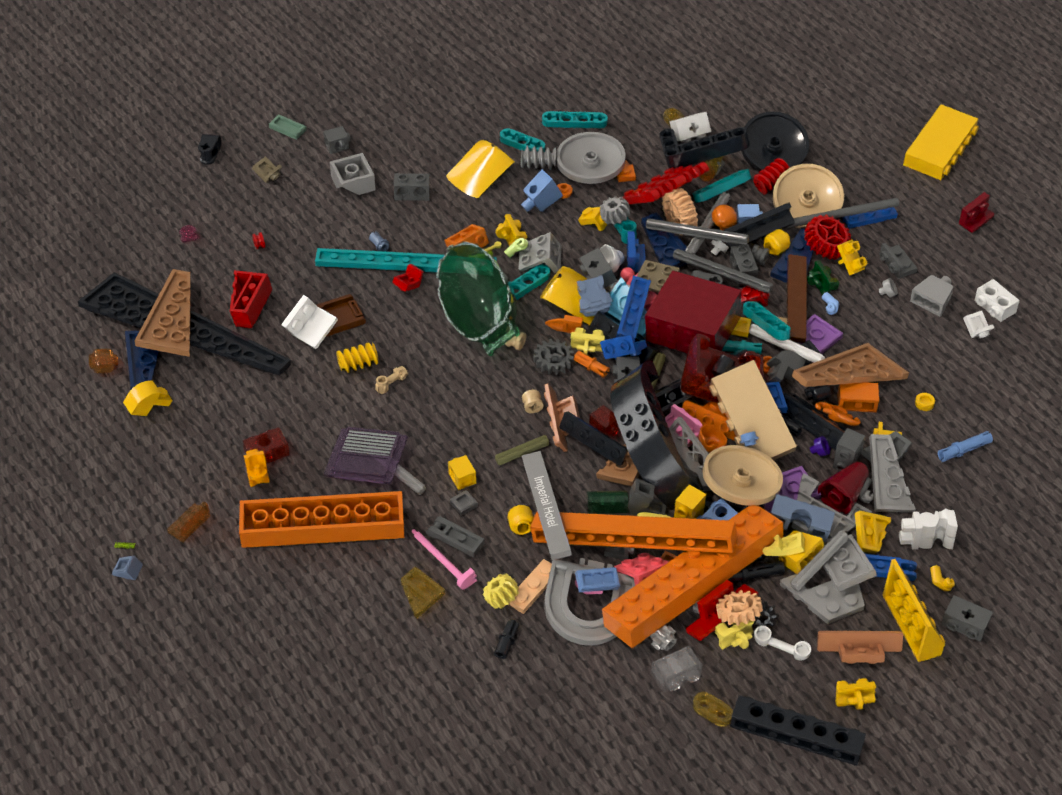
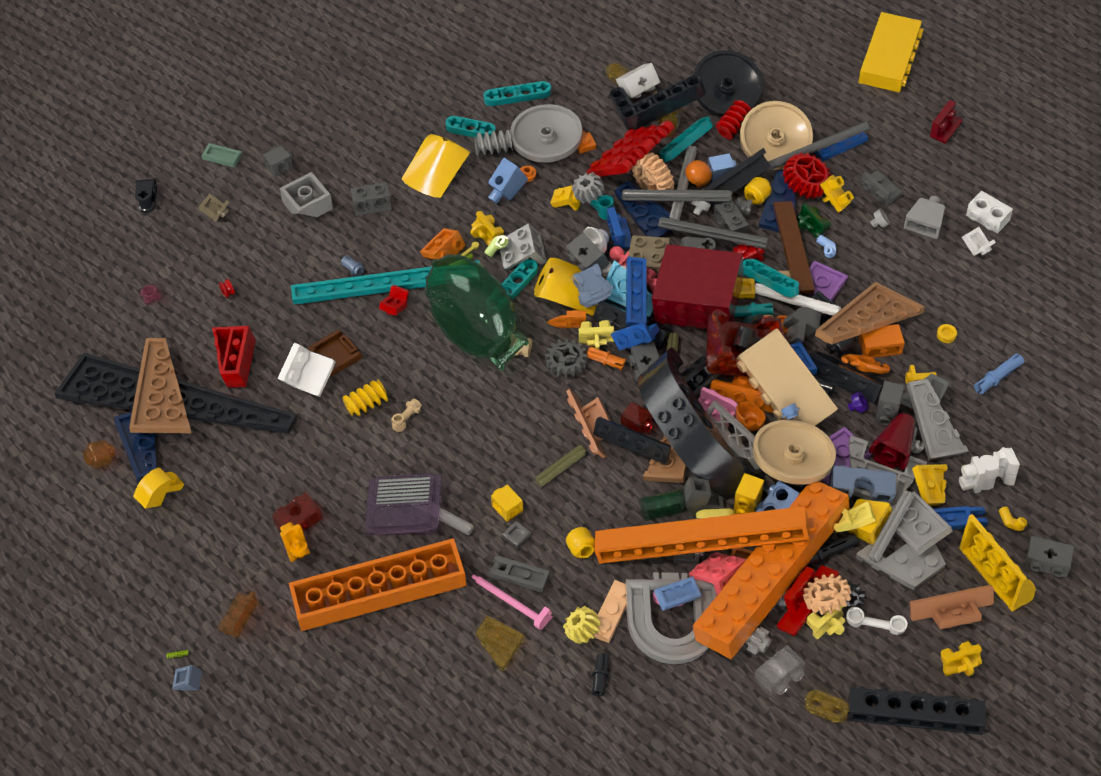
camera: 10 degrees left, 5 degrees up
tan wheel [522,390,544,414] -> none
light grey tile [522,451,572,560] -> none

